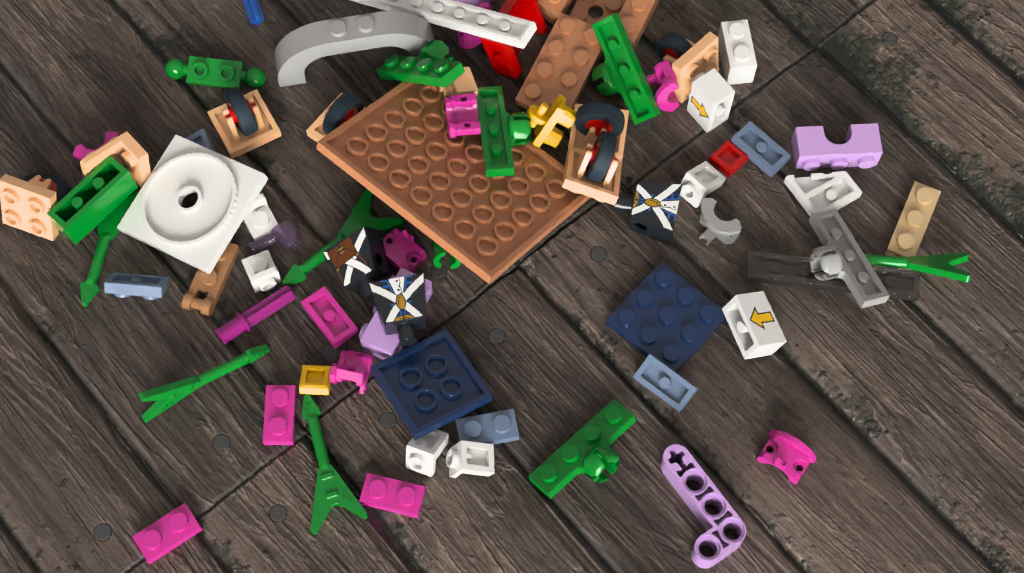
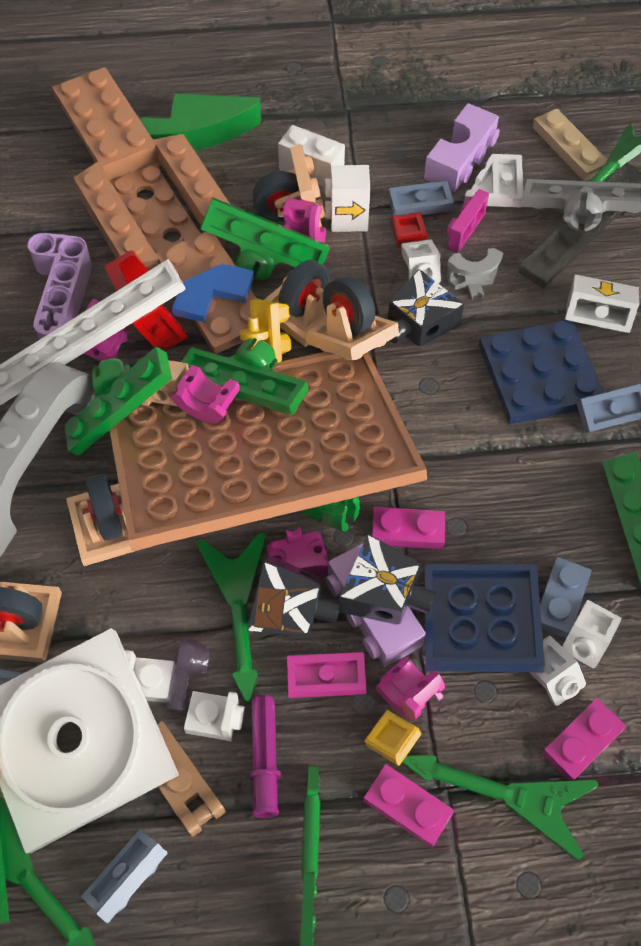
camera: 55 degrees left, 5 degrees down
none -> blue tile [172,264,254,323]
none -> dark pink plate [372,507,445,549]
none -> dark pink plate [446,189,489,253]

